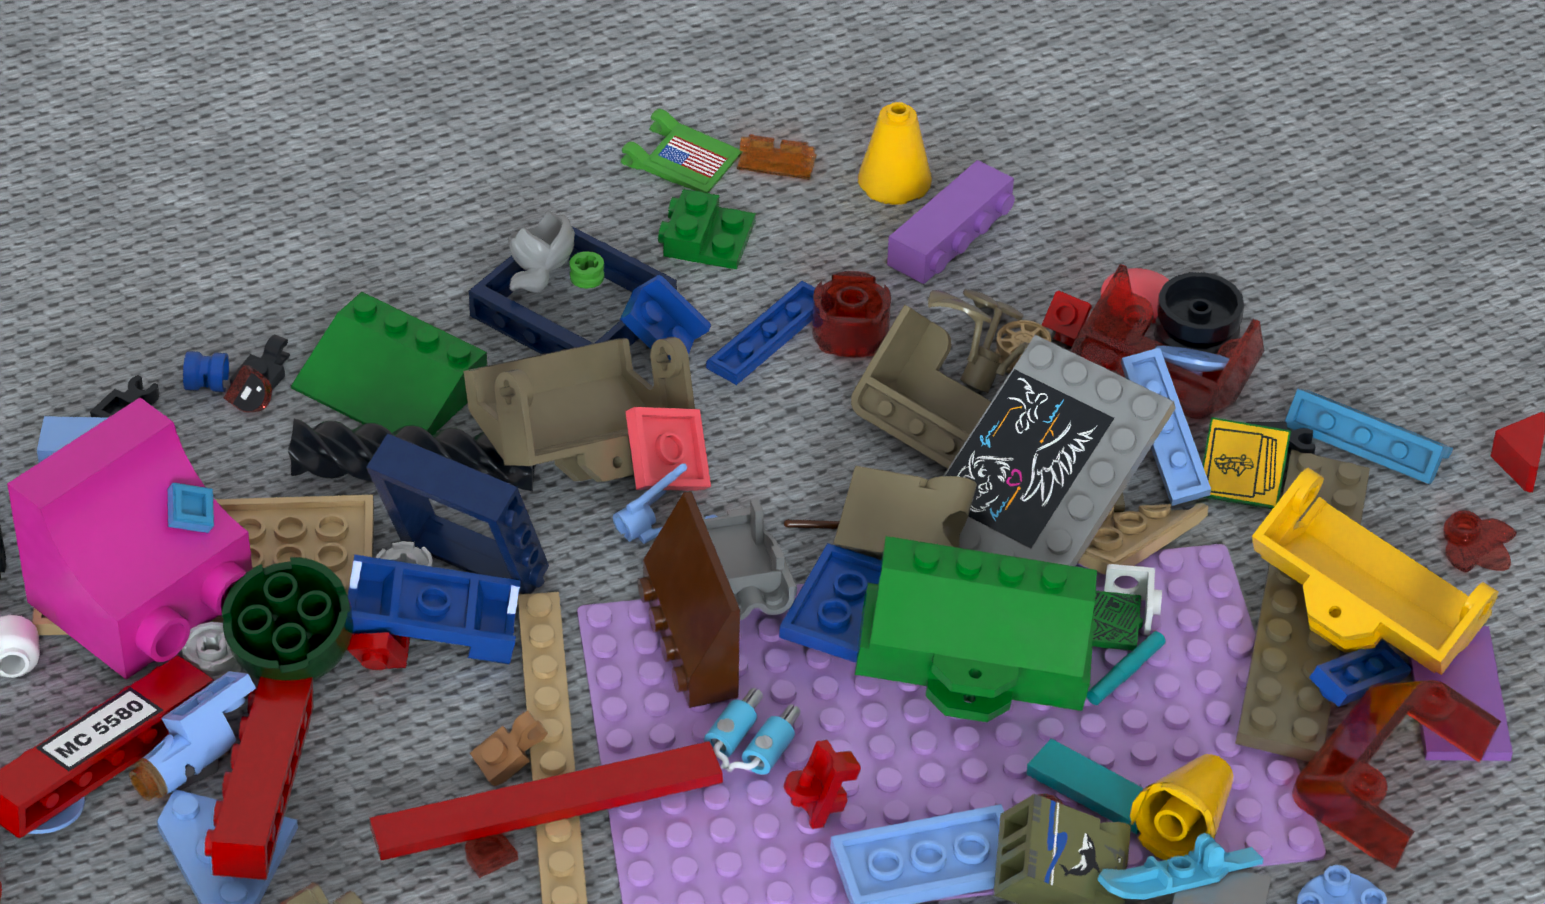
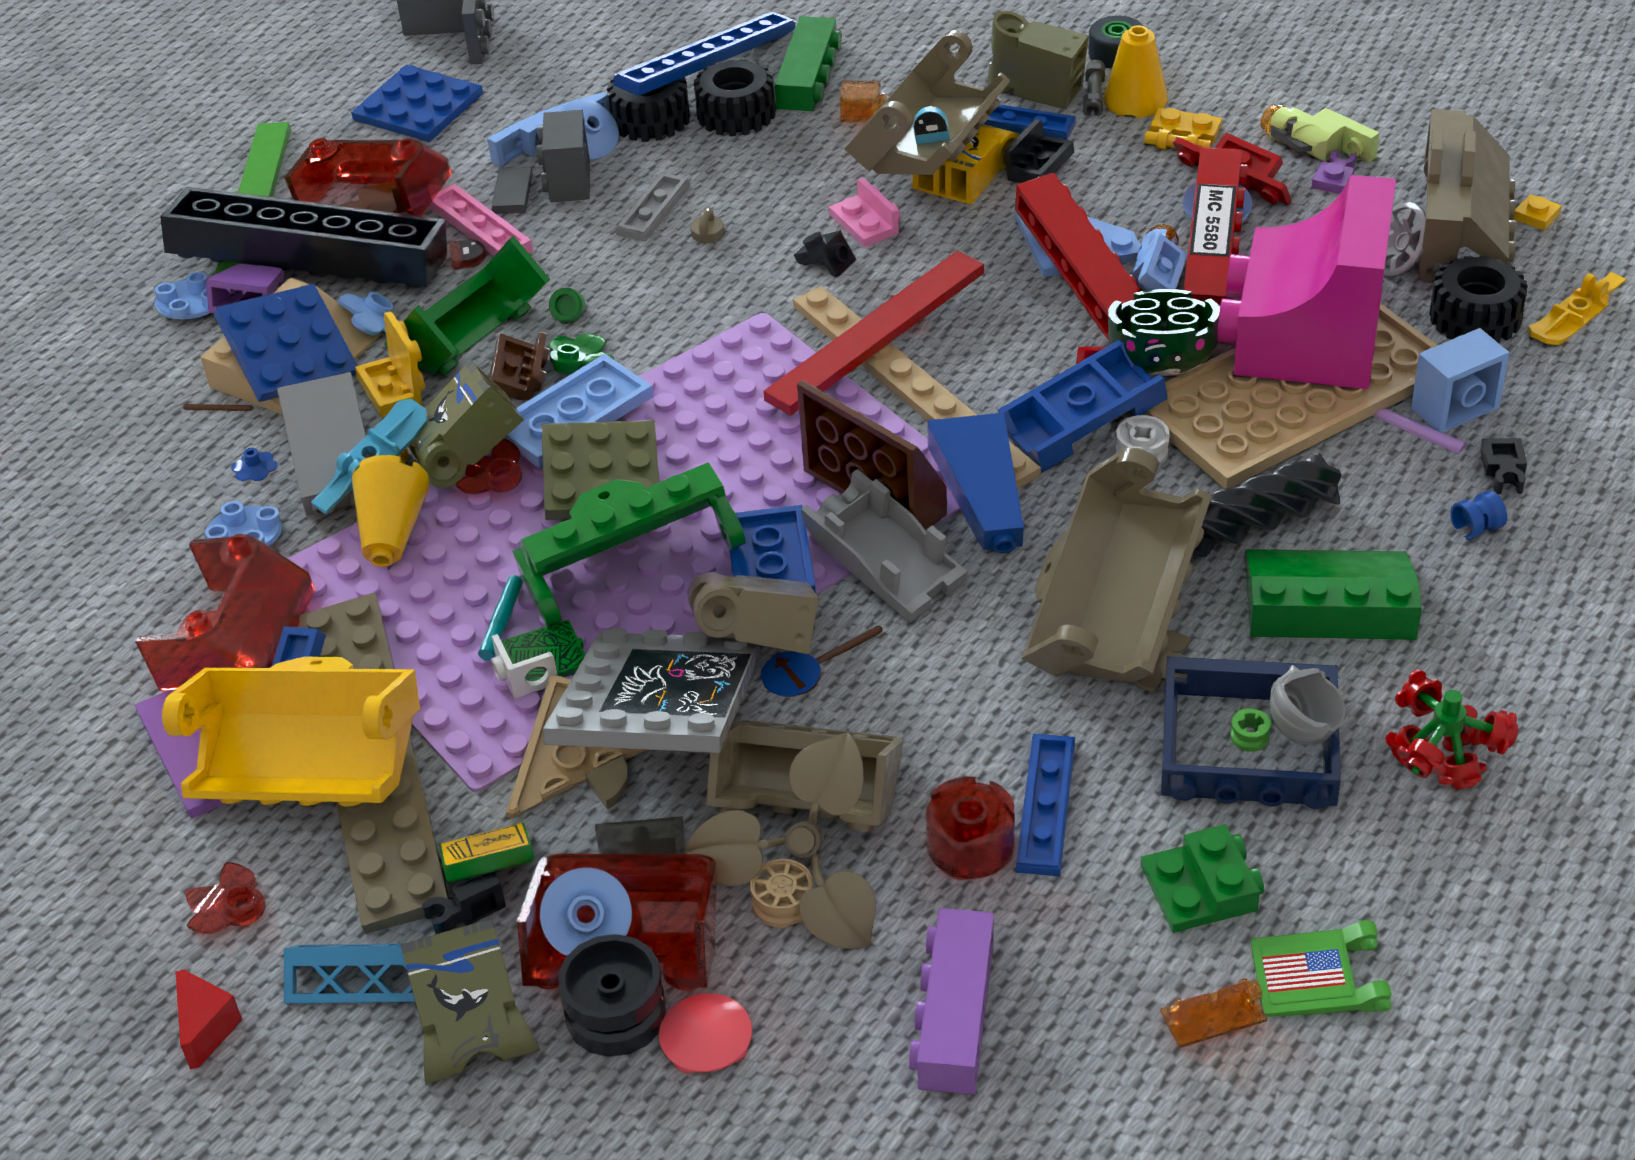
camera: 155 degrees right, 0 degrees up
dark azure tile [167,483,214,533] -> none
tile [224,365,272,412] -> none
black plate [229,334,290,399] -> none
dark blue window [366,433,549,594] -> none
medium nougat plate [470,711,548,786] -> none
light blue plant [613,463,717,544] -> none
blue bracket [620,275,711,360] -> none
coral plate [625,407,711,491] -> none
medium azure piece [704,688,801,775] -> none
red hips [783,740,861,829] -> none
yellow cone [858,102,932,205] -> none
teal tile [1026,738,1144,835] -> none
red bracket [1041,291,1094,347] -> none
light blue plate [1121,347,1211,506] -> none
none -> olive piece [401,918,540,1085]
none -> olive plate [541,420,659,520]
none -> blue slope [927,412,1024,553]
none -> red plant [1385,669,1518,789]

